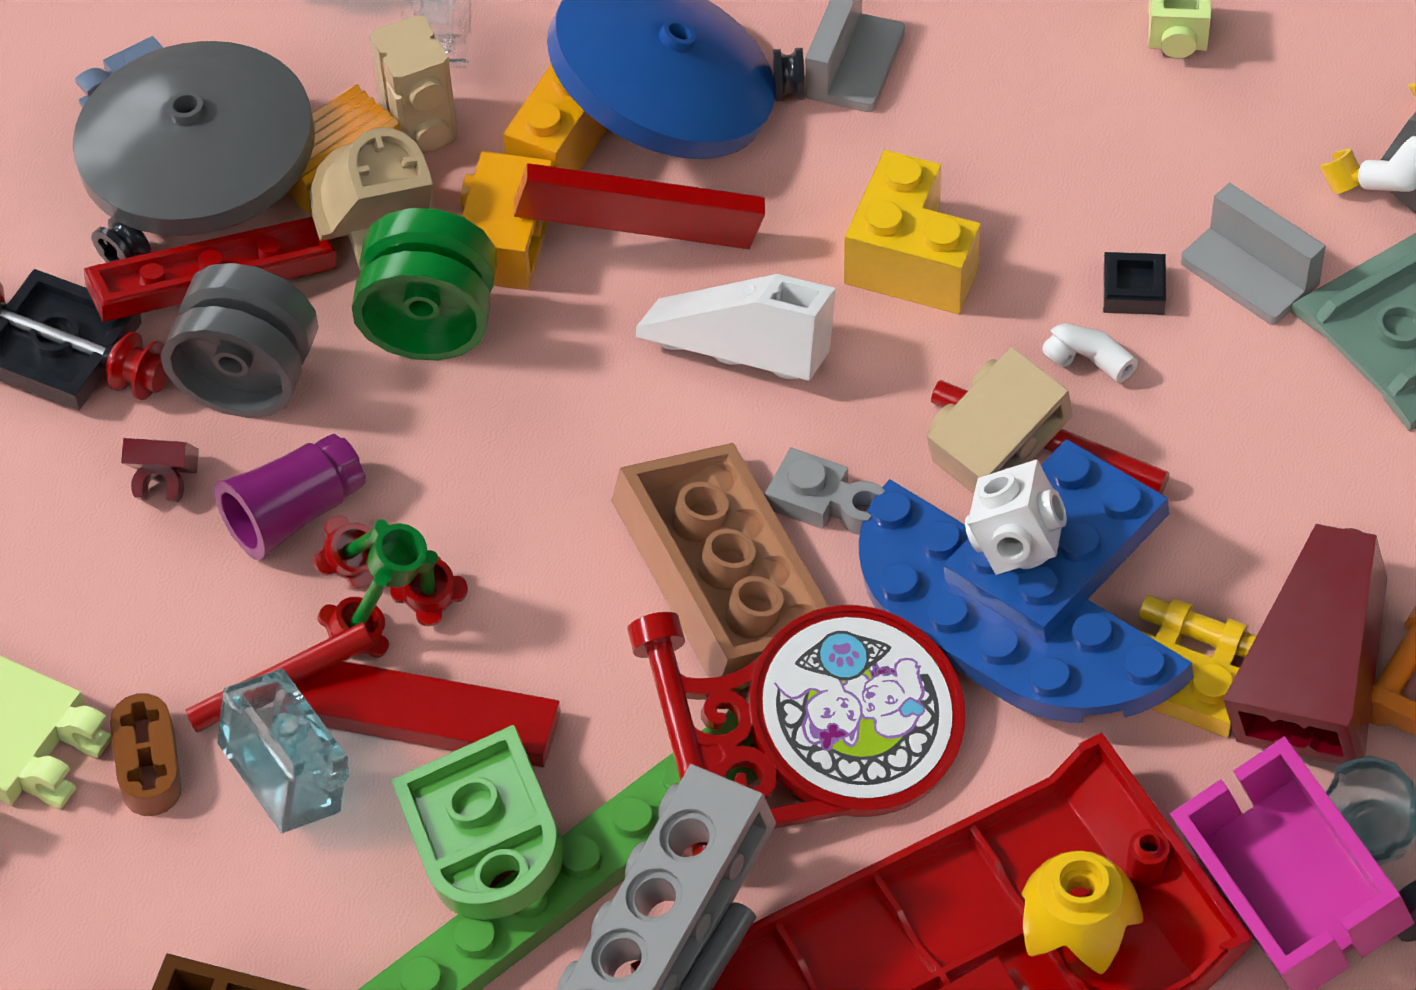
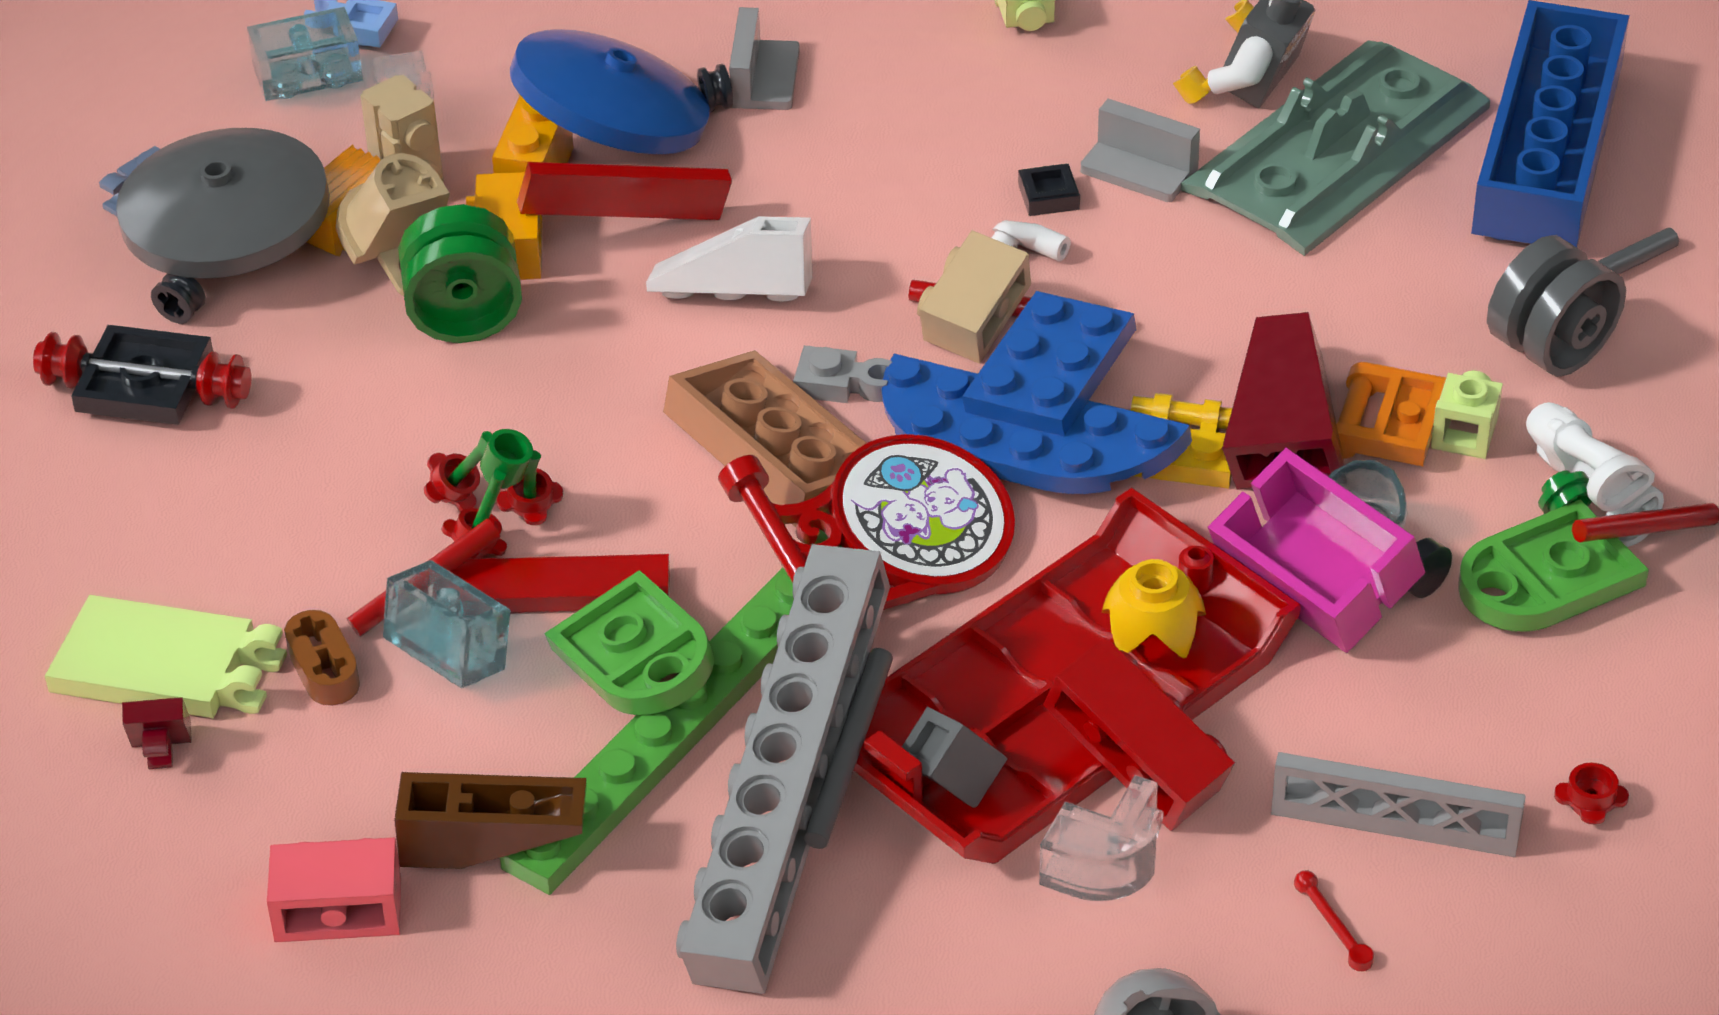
camera: 15 degrees left, 10 degrees down
red tile [84,216,336,322] -> none
dark red tile [121,438,199,502] -> none
dark grey wheel [161,263,319,418] -> none
magenta plant [214,434,366,560] -> none
yellow brick [844,149,981,315] -> none
white brick [965,459,1067,575] -> none

